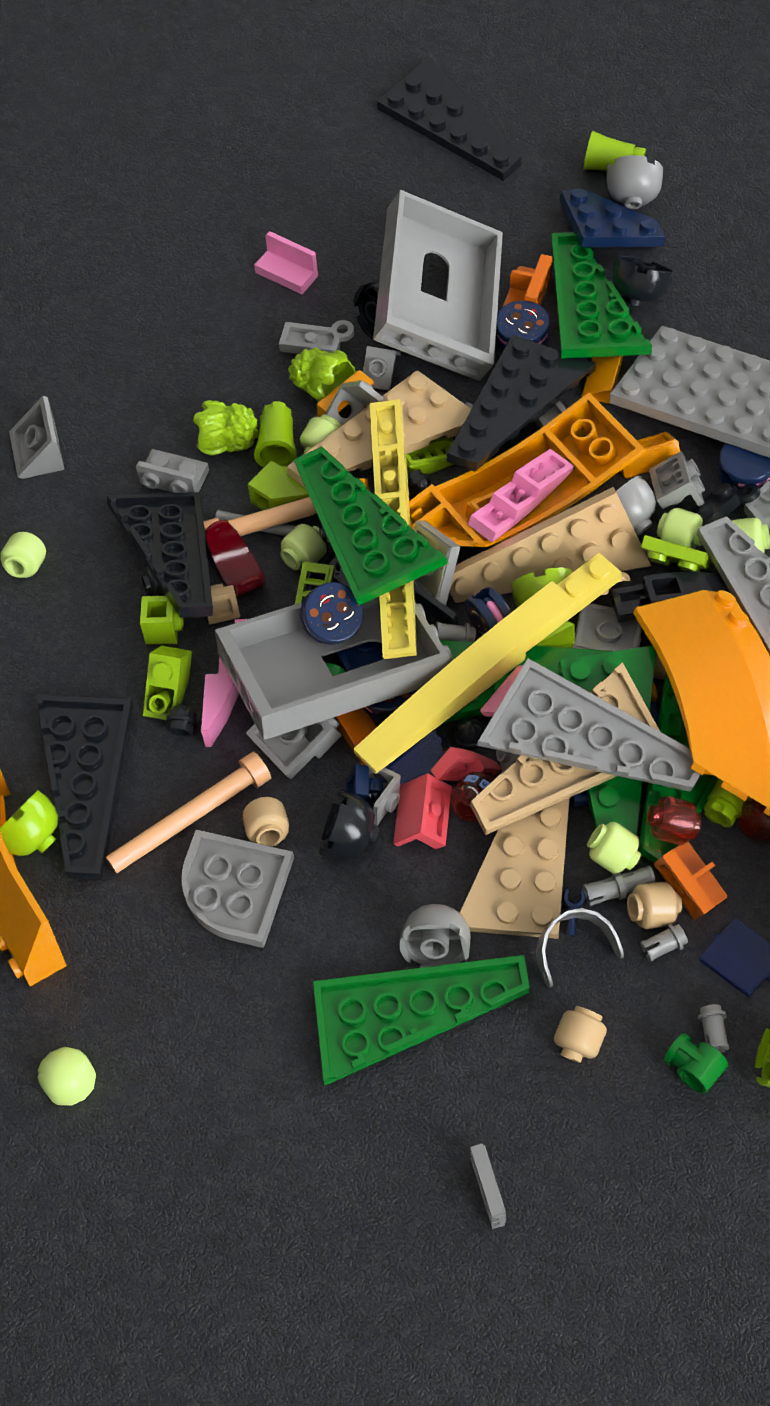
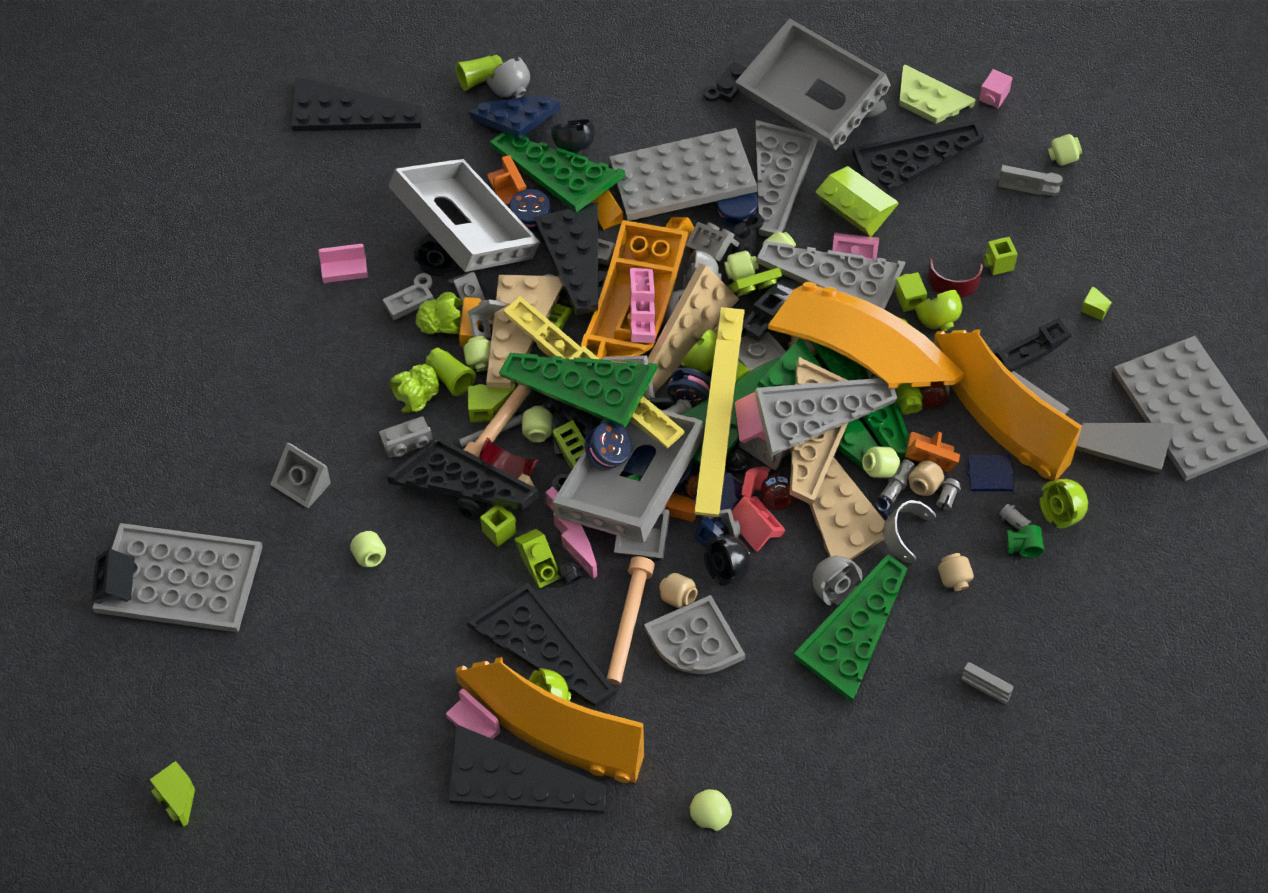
camera: 45 degrees left, 0 degrees up
clear red head [646,796,701,845] -> none

